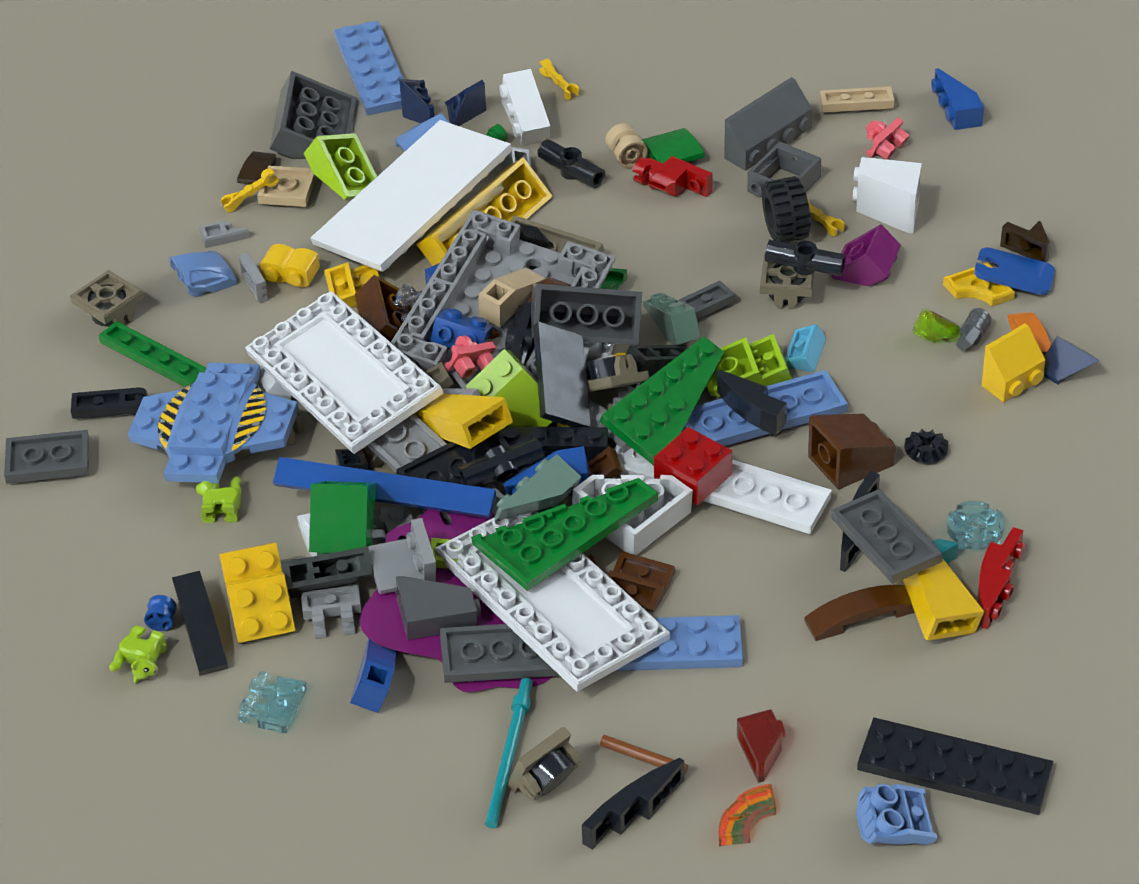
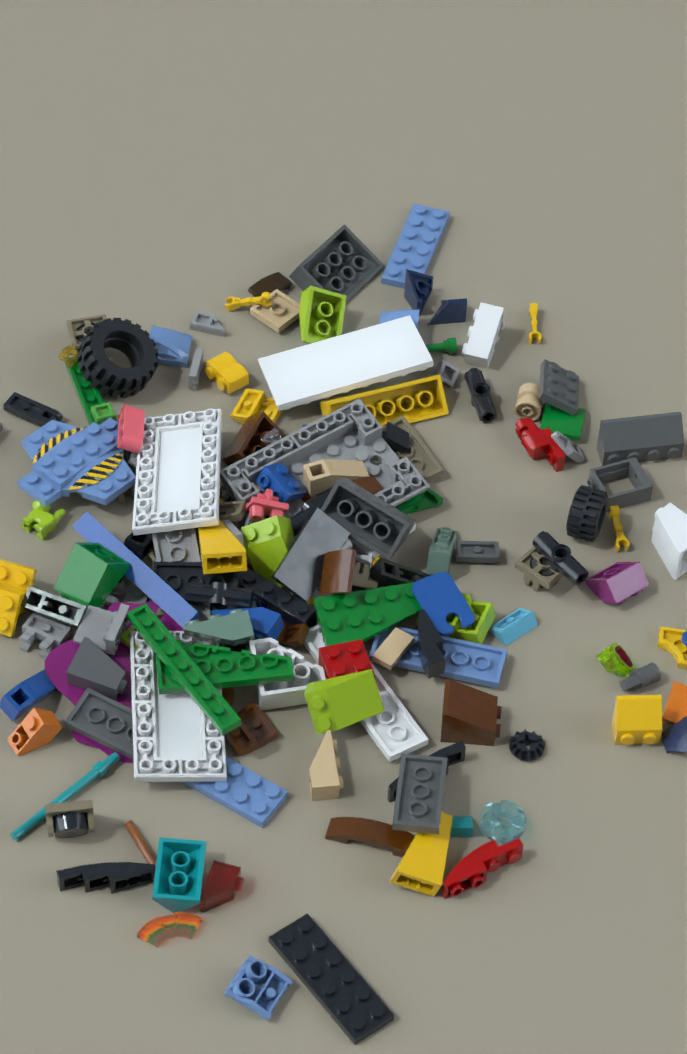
camera: 30 degrees right, 5 degrees up
none -> orange slope [7,708,63,756]
none -> clear yellow plate [59,345,79,368]
none -> black tyre [77,318,159,398]
none -> bright green tile [90,402,117,425]
none -> coral beam [117,404,145,454]
none -> green plate [127,603,242,736]
none -> teal slope [152,837,206,914]
none -> lime slope [304,669,385,734]
none -> tan slope [309,730,343,801]
none -> reddish brown slope [319,549,356,596]
none -> tan tile [372,627,414,670]
none -> blue piece [412,572,475,636]
none -> dark grey plate [539,359,579,416]
none -> light grey tile [551,431,585,464]

